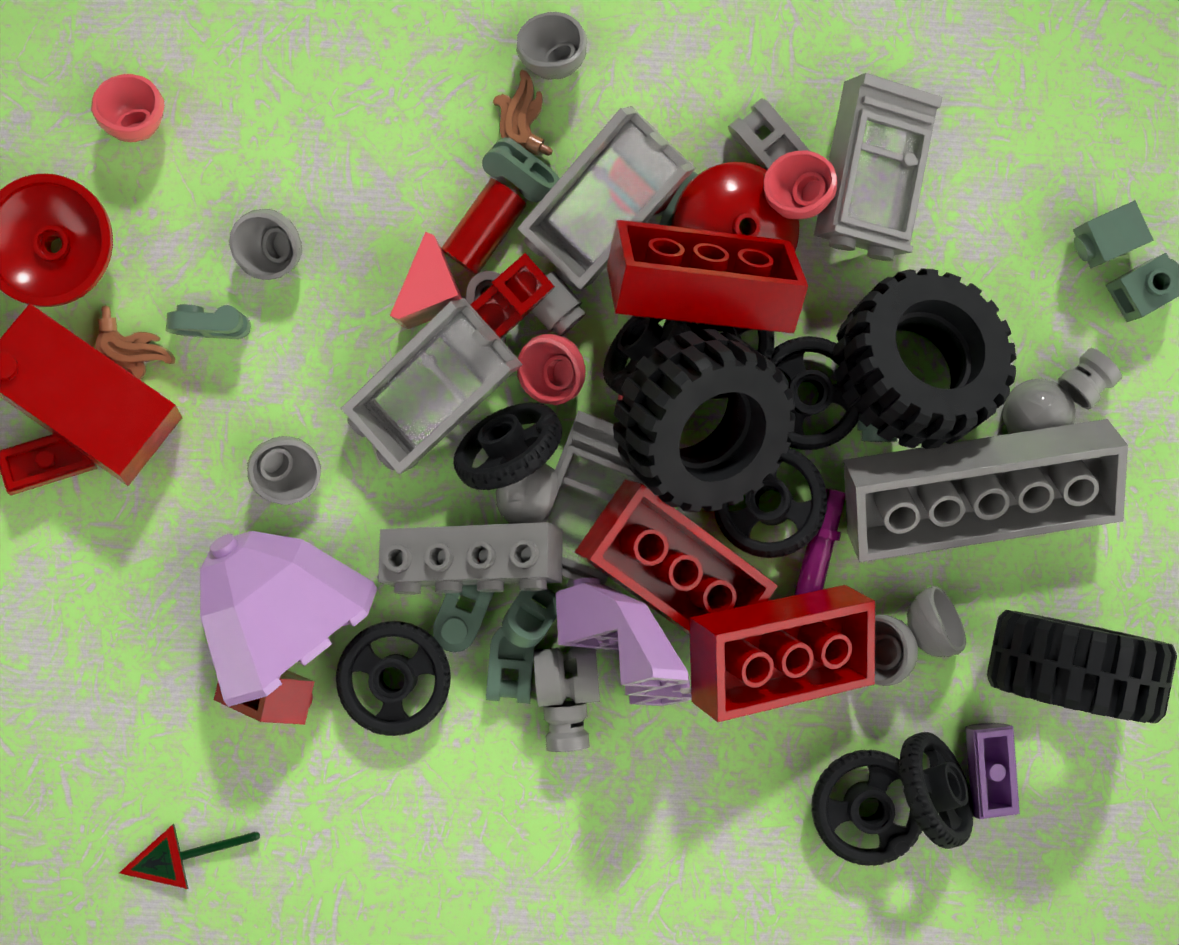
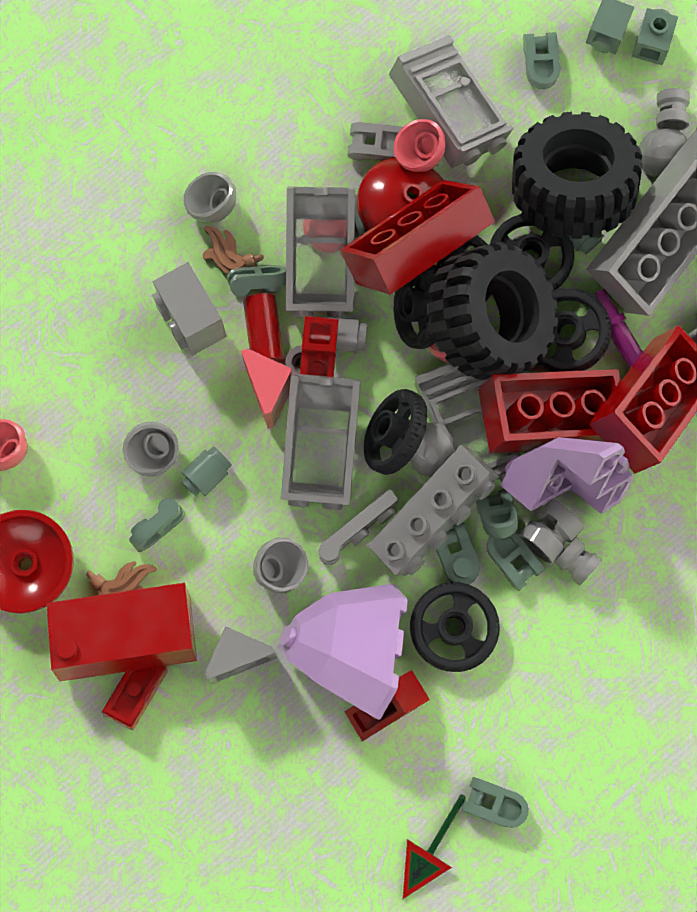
camera: 40 degrees left, 10 degrees down
coral piece [517,334,585,405] -> none
none -> light grey brick [152,262,227,356]
none -> sand green brick [181,446,232,496]
none -> light grey slope [205,626,277,684]
none -> light grey plate [319,489,398,565]
none -> sand green plate [461,777,529,828]
none -> sand green plate [523,32,560,89]

